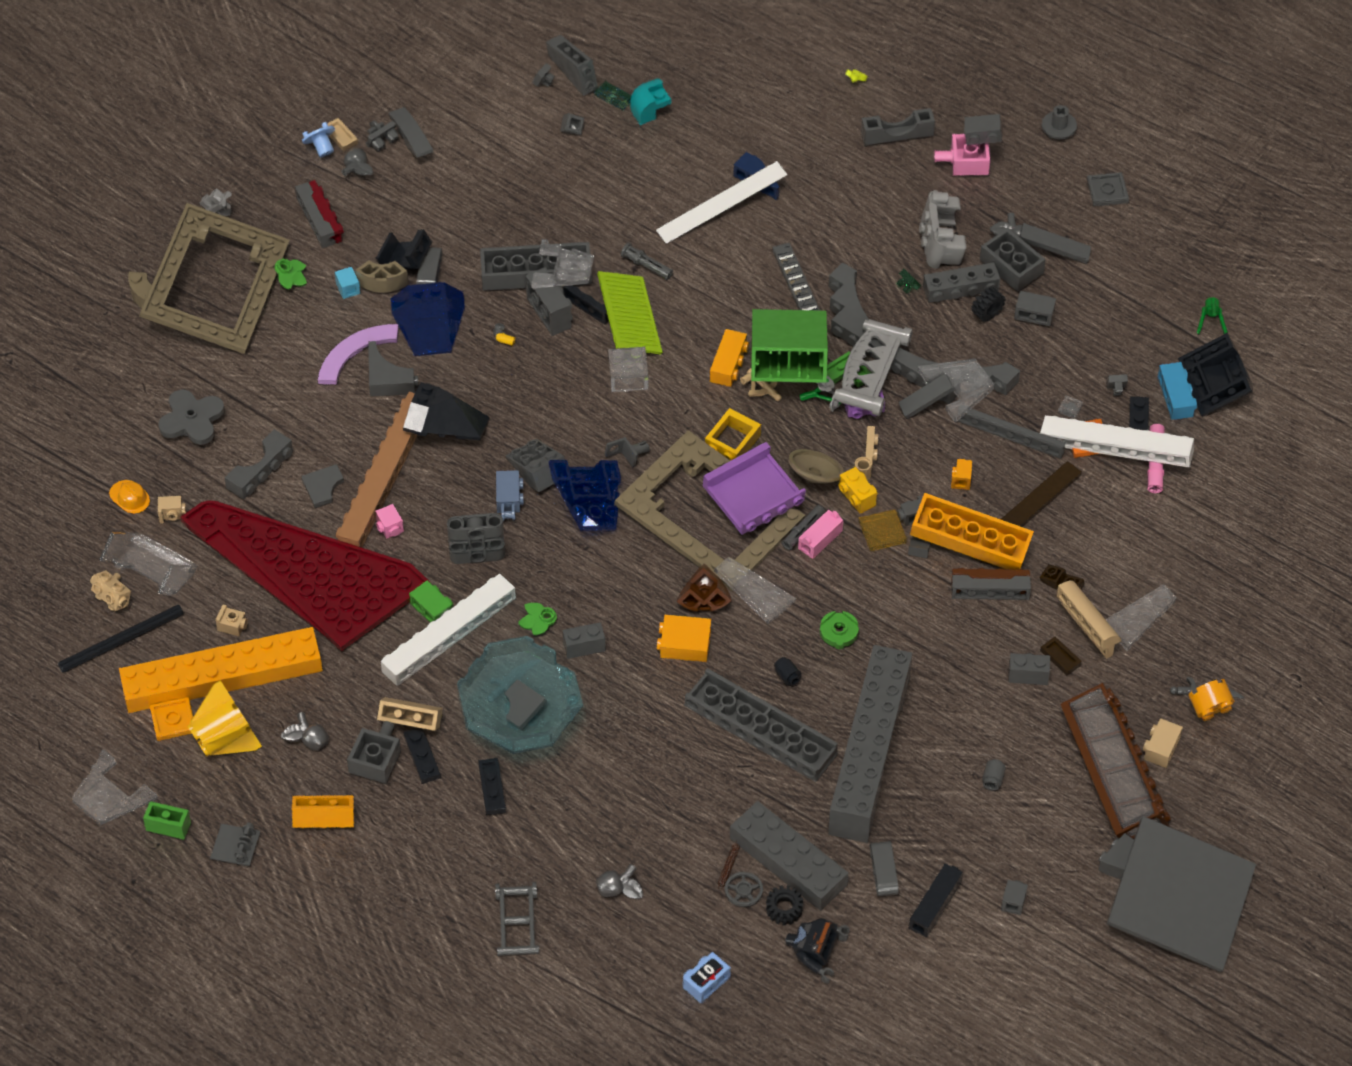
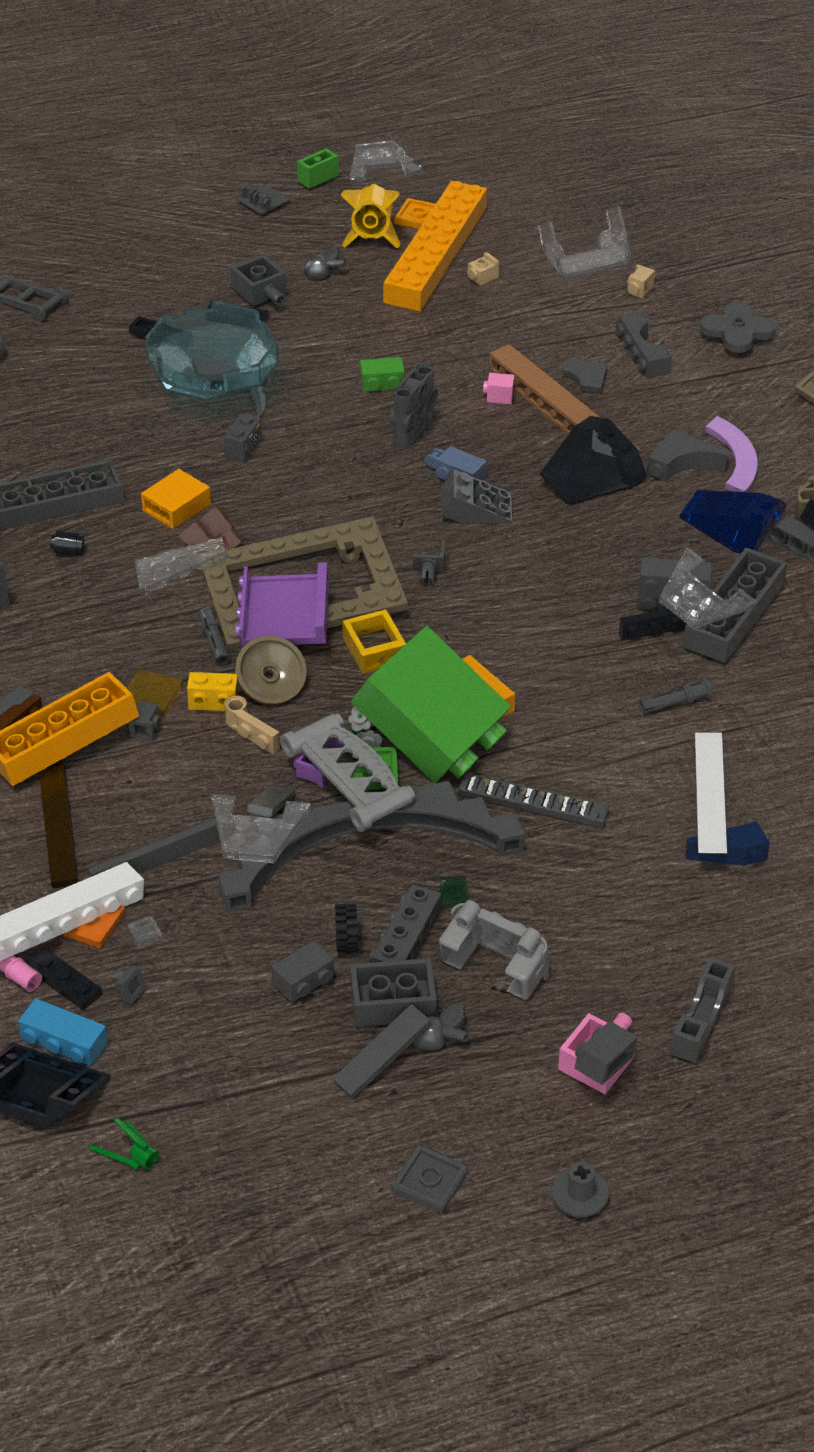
camera: 125 degrees right, 10 degrees down
black axle [58,604,183,672] -> none
tan brick [90,570,131,611] -> none
light orange piece [109,480,150,514] -> none
dark red wing [180,500,431,651] -> none
light orange brick [292,795,354,828] -> none
tan brick [377,697,443,731] -> none
white brick [381,574,516,686] -> none
yellow arm [493,323,516,346] -> none
bright green plate [518,603,557,635] -> none
clear blue wedge [548,460,621,531] -> none
lime window [597,271,662,354] -> none
clear brick [608,347,648,392] -> none
bright pink brick [798,510,843,559] -> none
bright green plate [820,611,859,650] -> none
light orange brick [951,459,972,490] -> none

